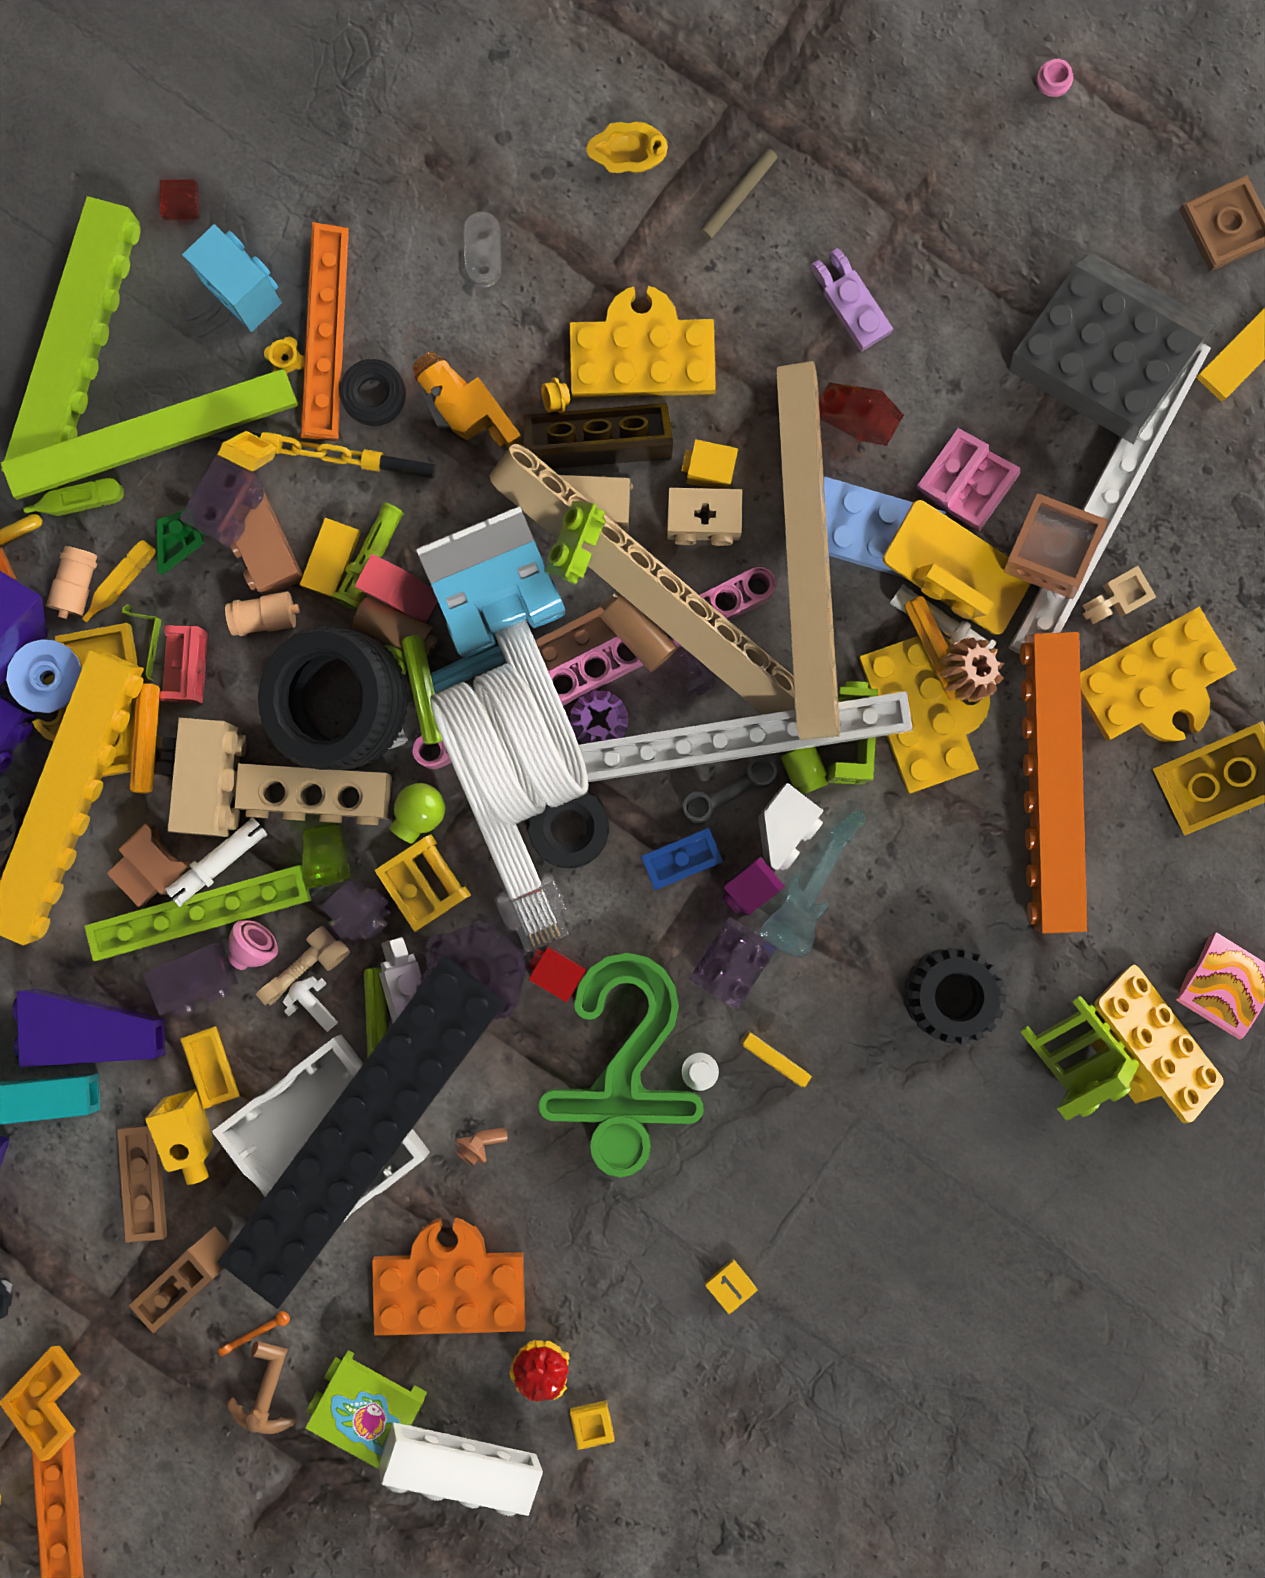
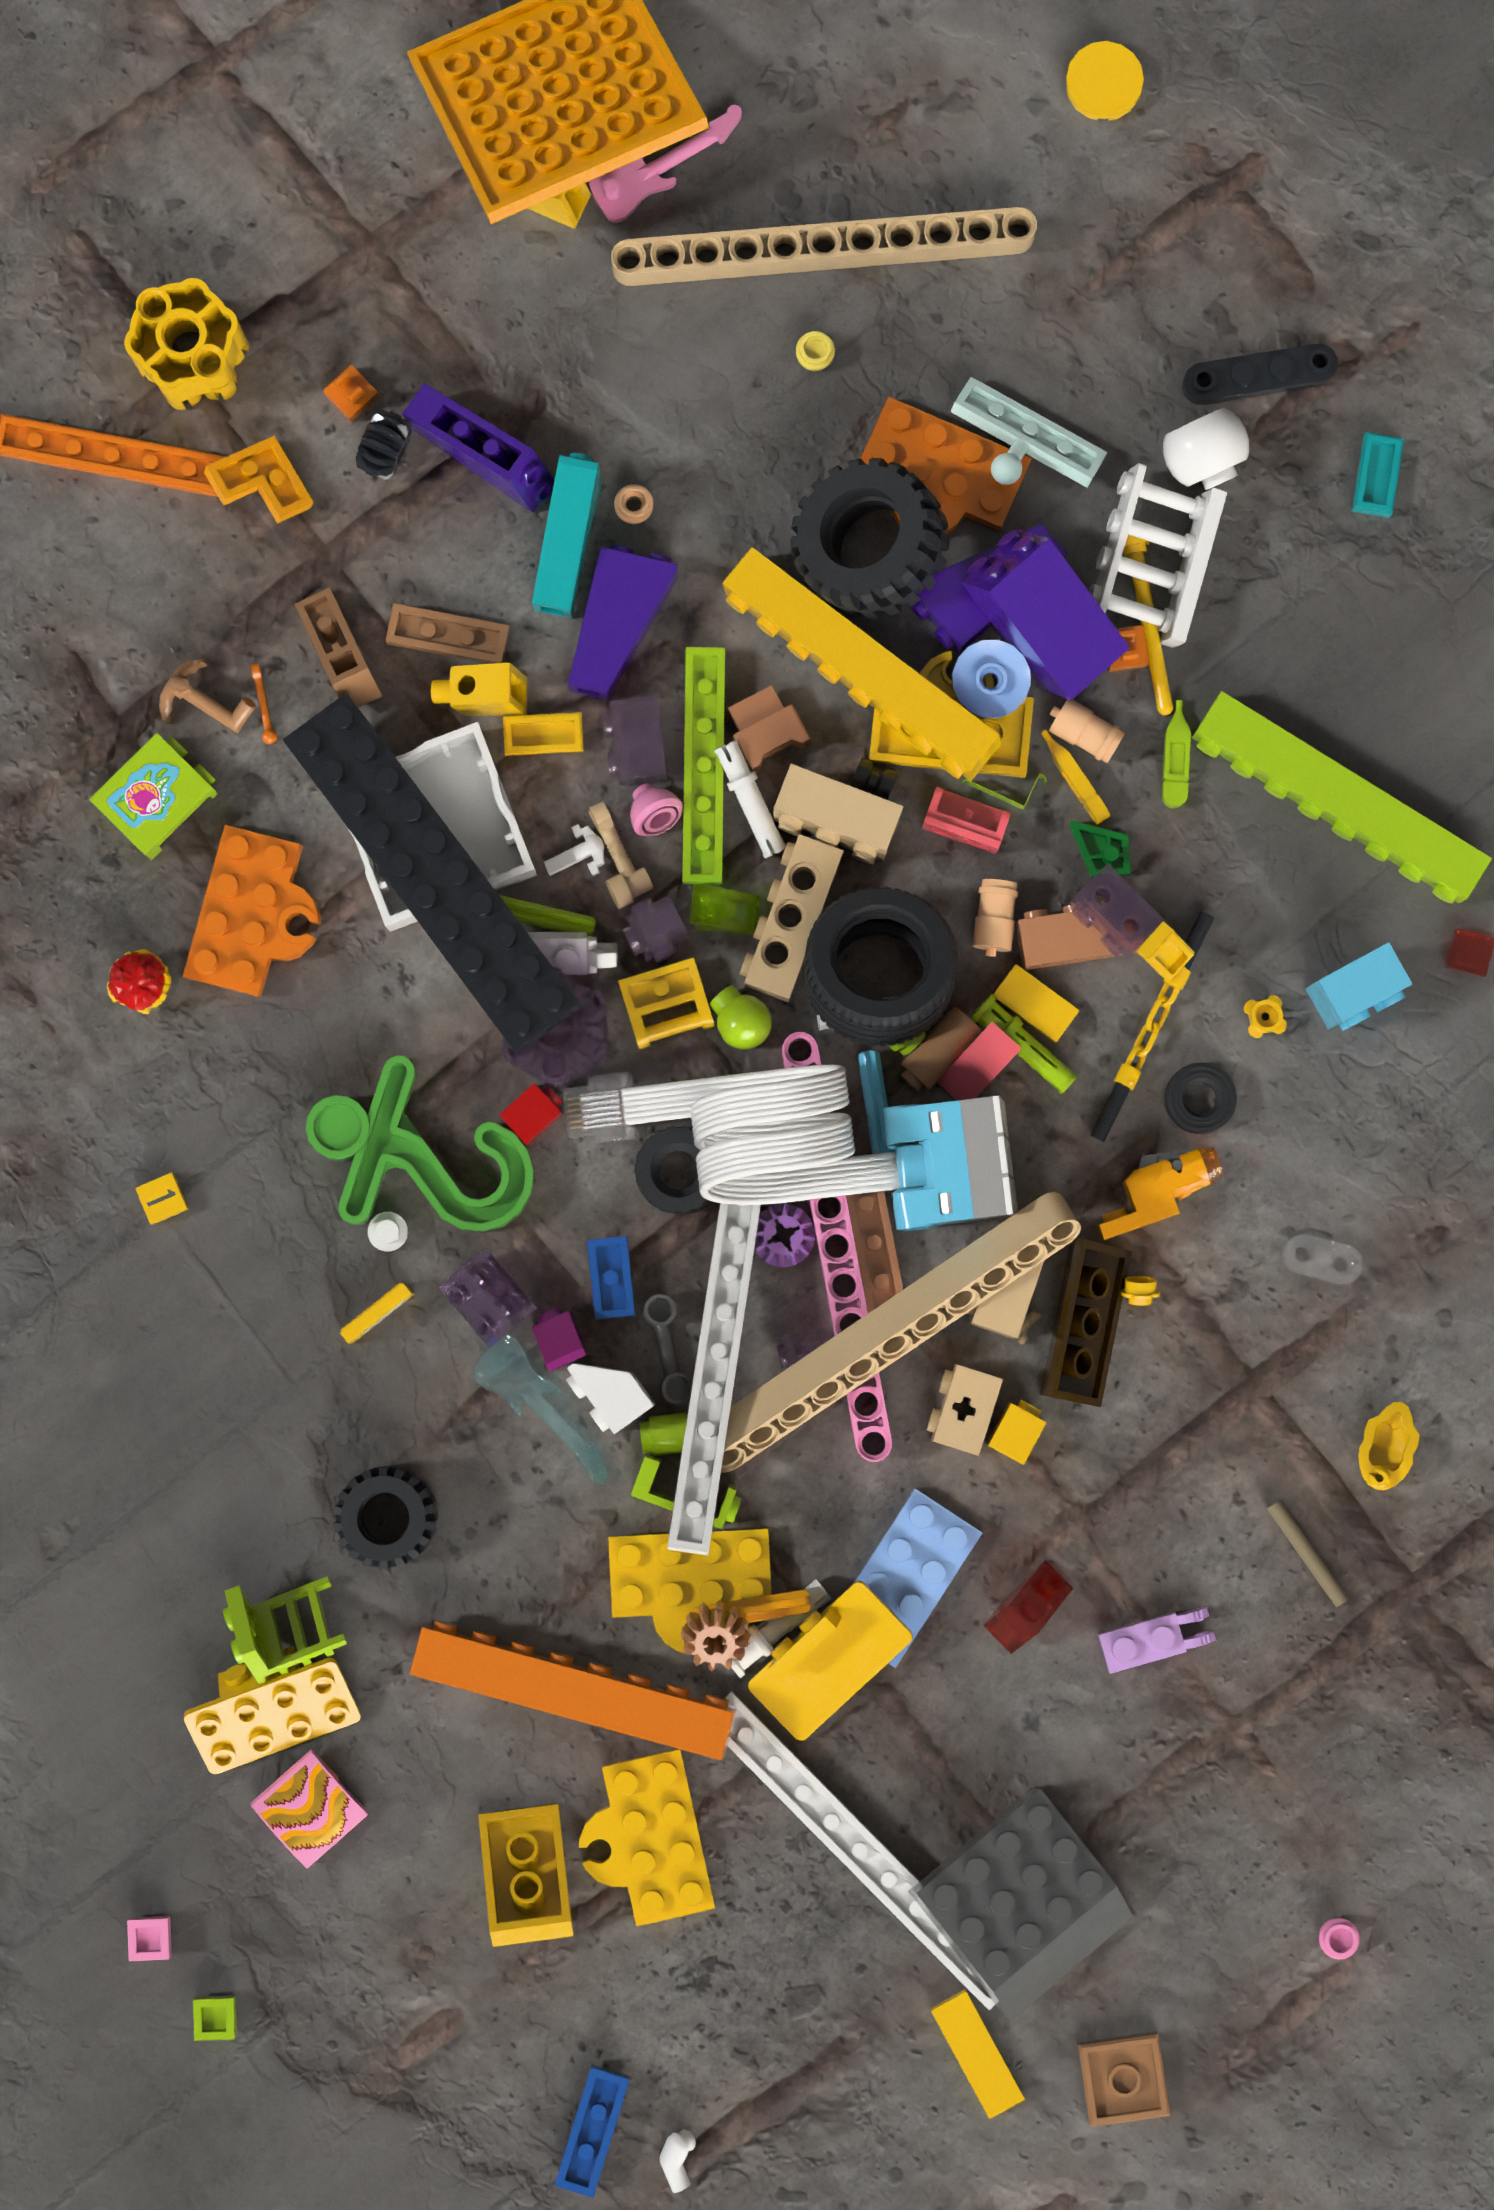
camera: 105 degrees right, 0 degrees up
lime tile [0,369,298,500] -> none
light orange axle [130,683,160,793] -> none
orange tile [300,222,349,442] -> none
white brick [378,1422,543,1516] -> none
lime axle [402,635,443,744] -> none
nougat plate [455,1127,508,1166] -> none
lime hinge [544,500,606,585] -> none
yellow plate [570,286,716,398] -> none
yellow tile [570,1400,615,1450] -> none
medium nougat brick [600,592,678,672] -> none
tan beam [777,361,840,740] -> none
bright pink slope [917,428,1020,532] -> none
piece [1004,493,1109,600] -> none
tan plate [1082,566,1156,624] -> none

